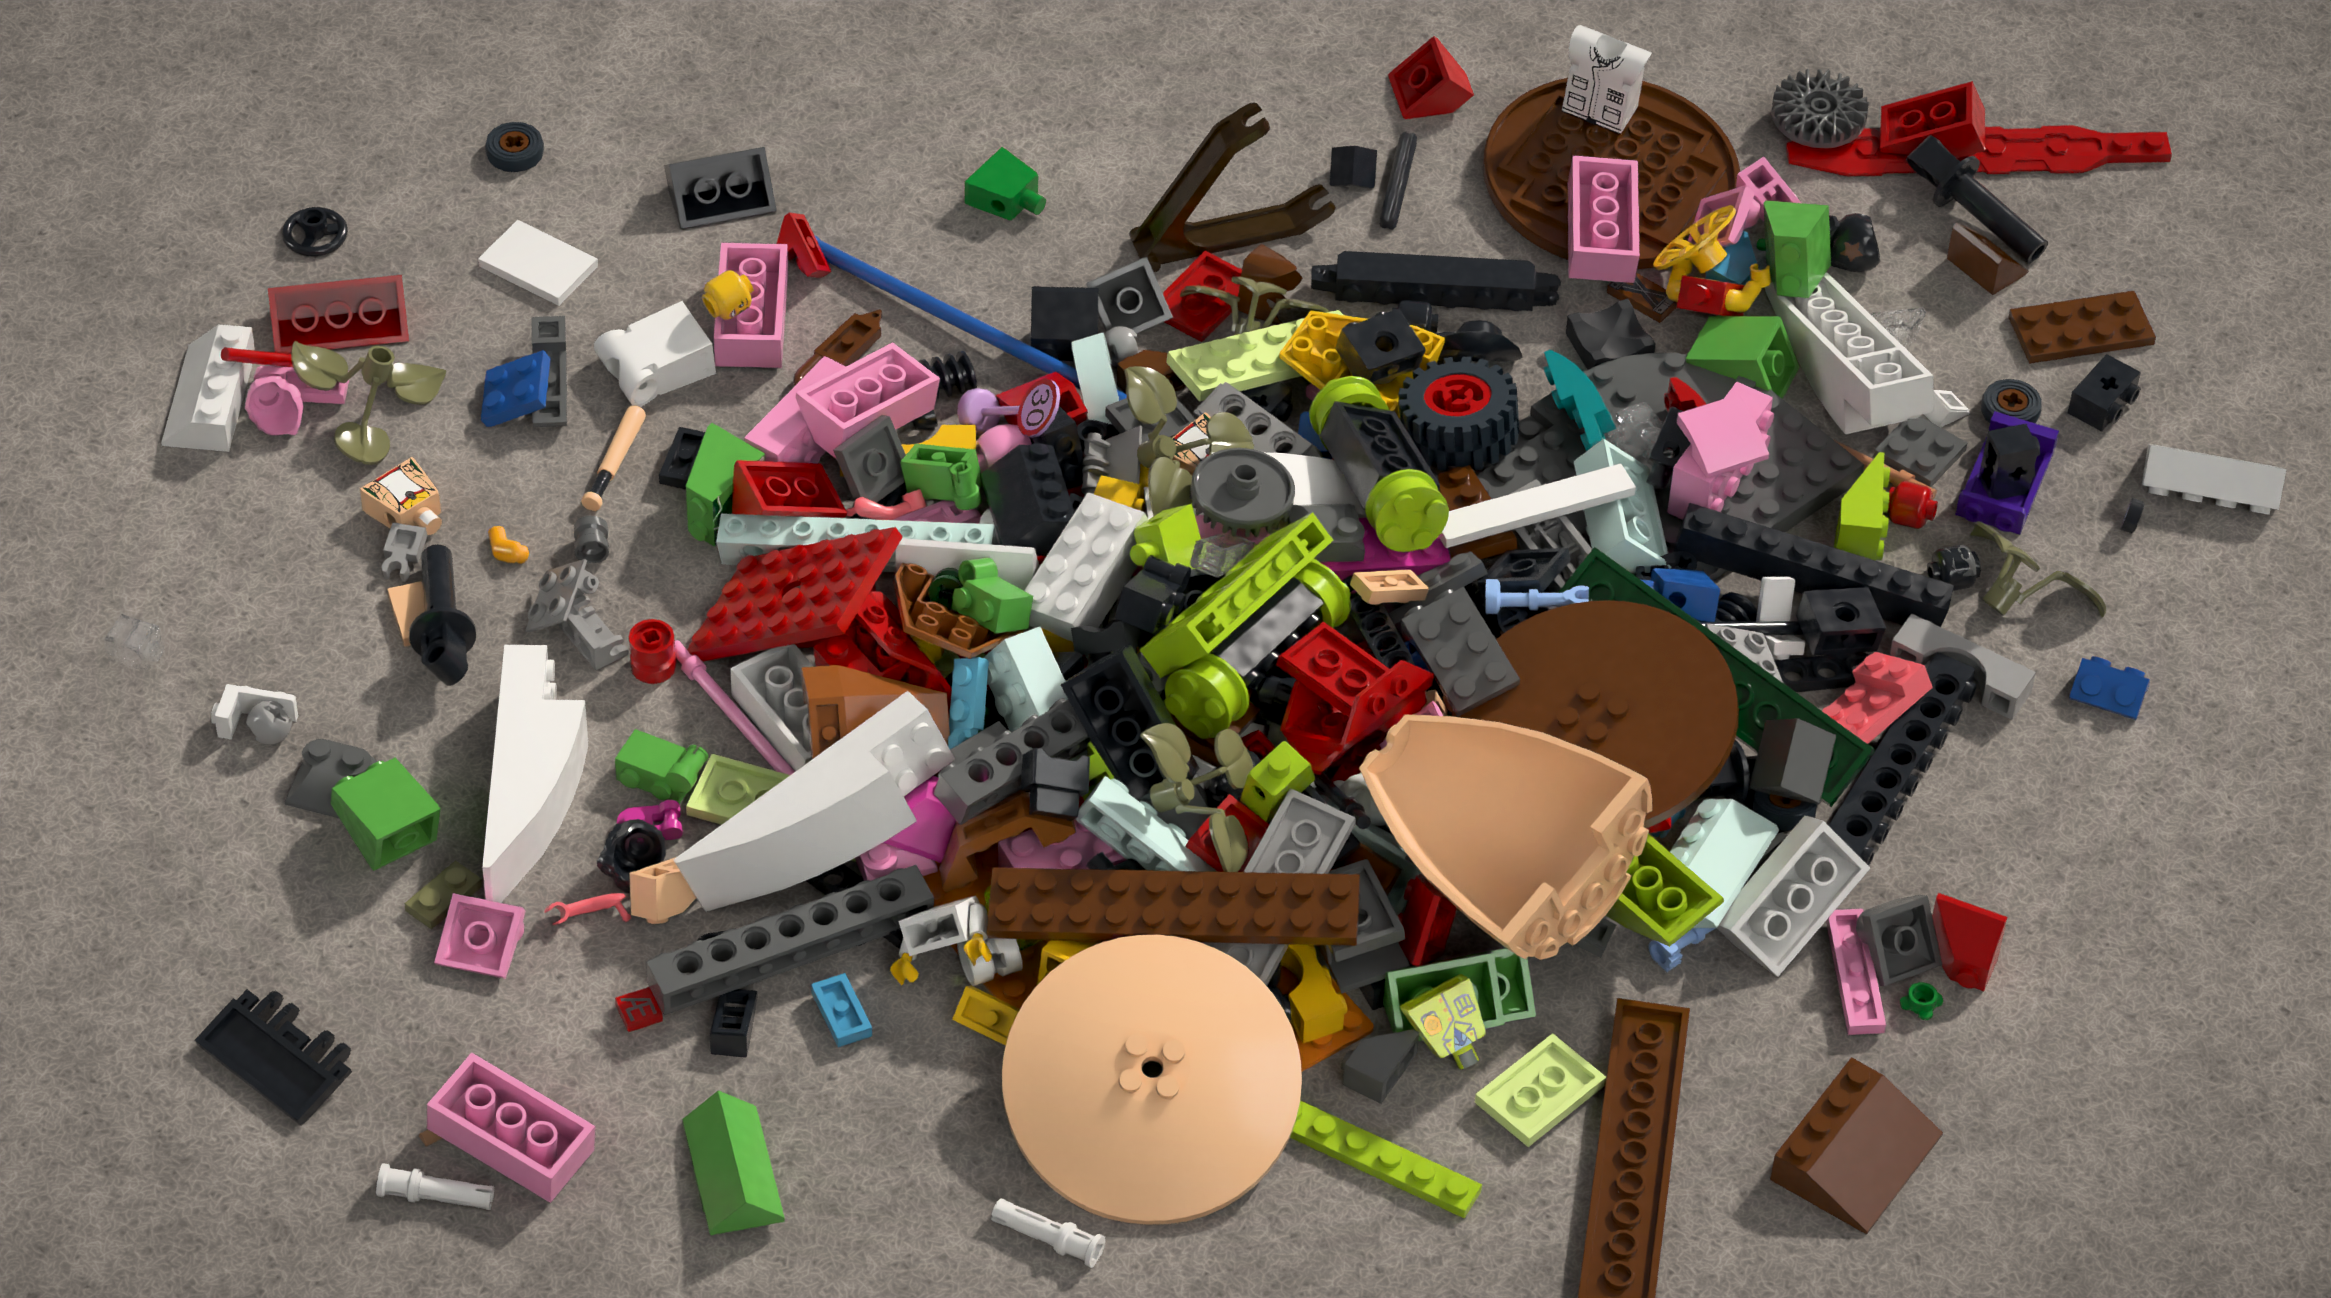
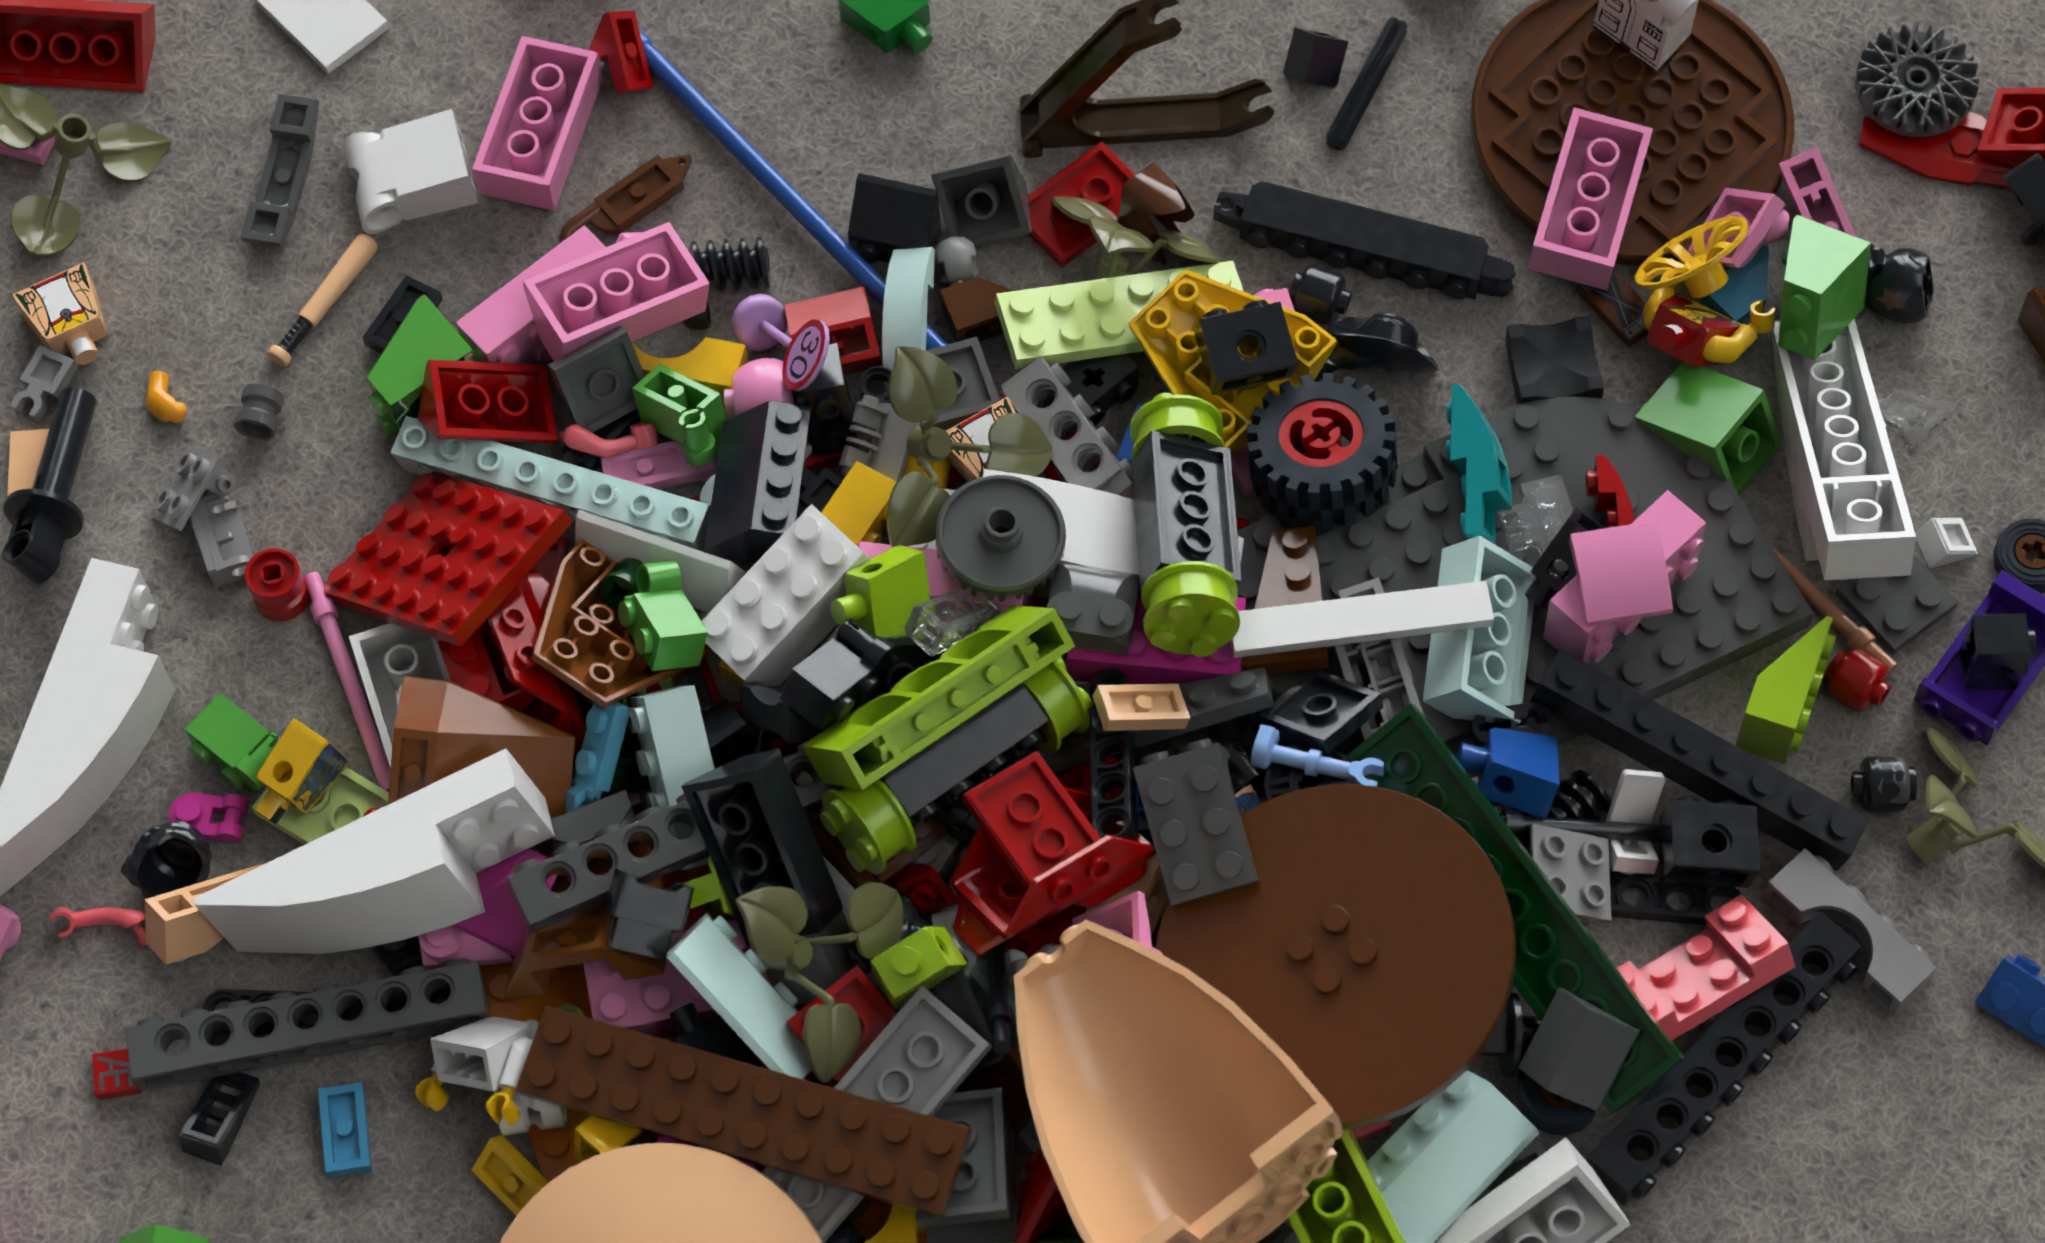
camera: 20 degrees right, 15 degrees up
blue plate [481,350,551,427] -> none
yellow head [702,270,754,320] -> none
none -> yellow torso [255,718,350,825]

